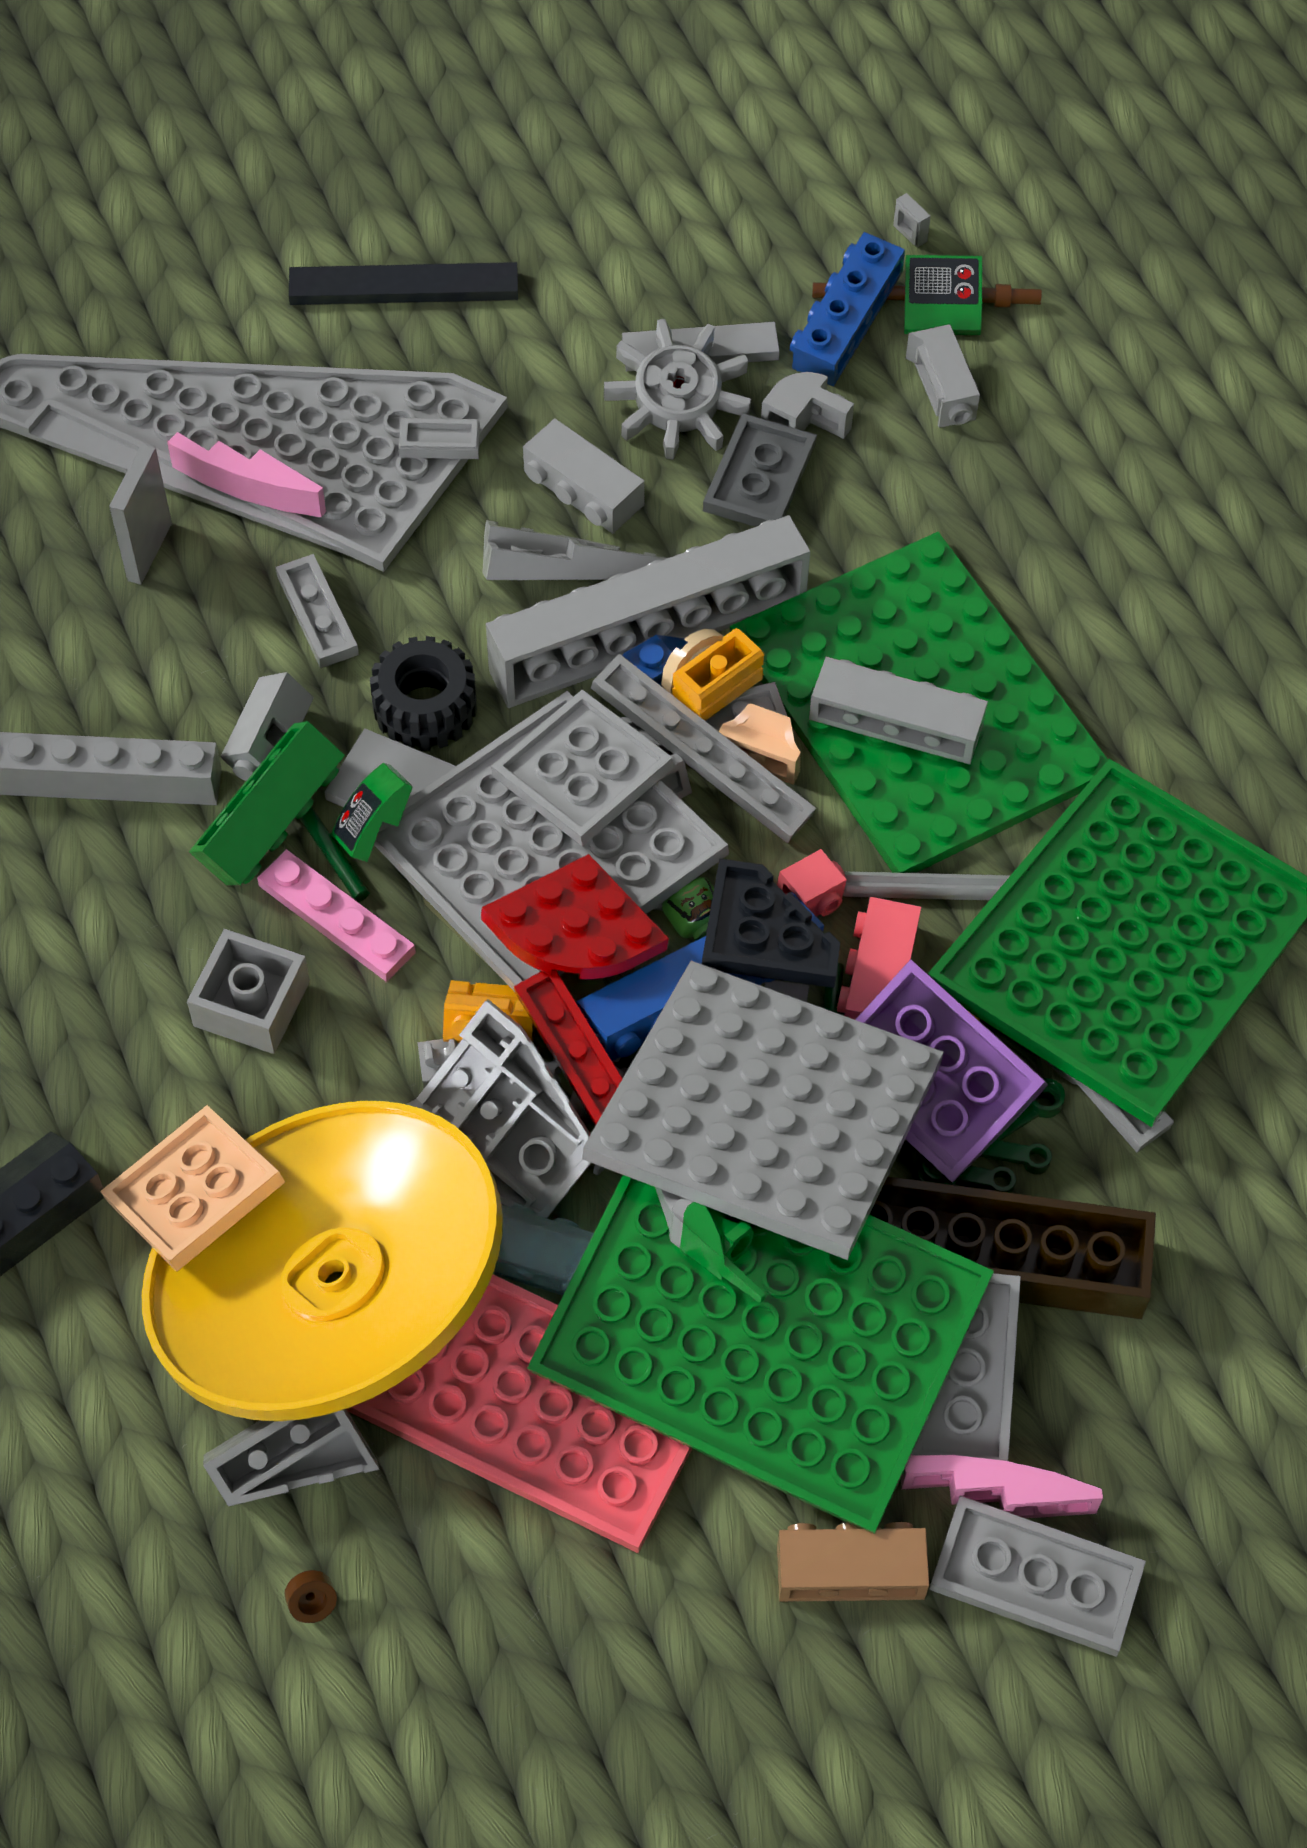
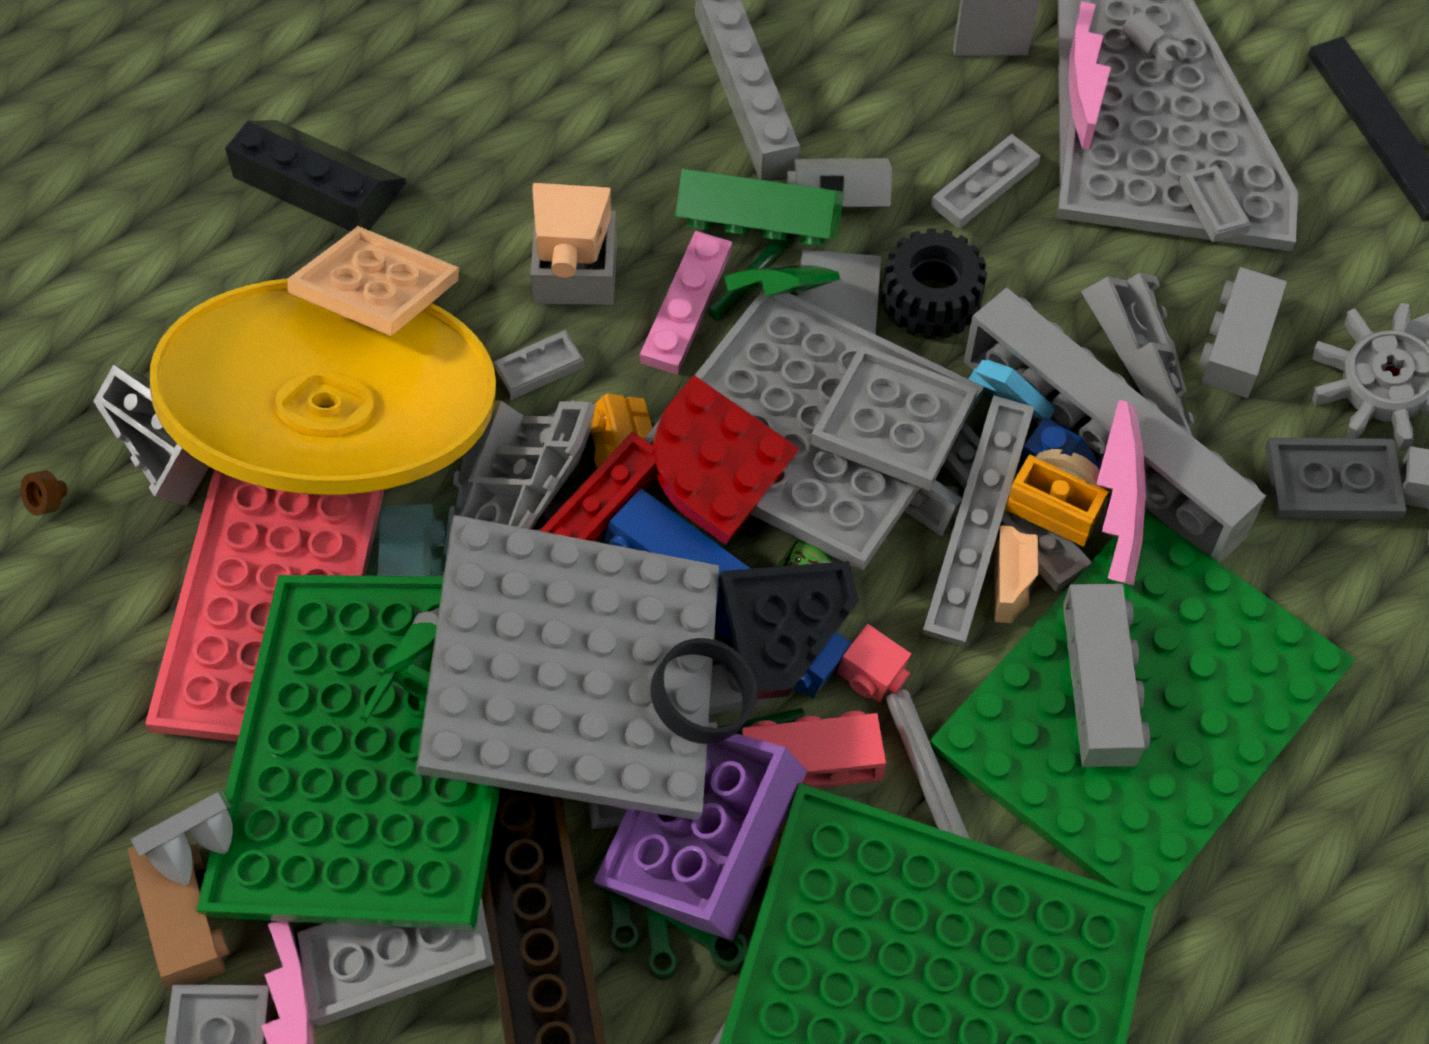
camera: 70 degrees right, 0 degrees up
none -> light grey tile [131,791,232,886]
none -> light grey plate [492,330,585,400]
none -> light nougat torso [532,183,612,278]
none -> black tyre [650,638,757,744]
none -> medium azure tile [969,359,1055,420]
none -> bright pink slope [1096,400,1146,586]
none -> light grey bar [1122,11,1187,71]

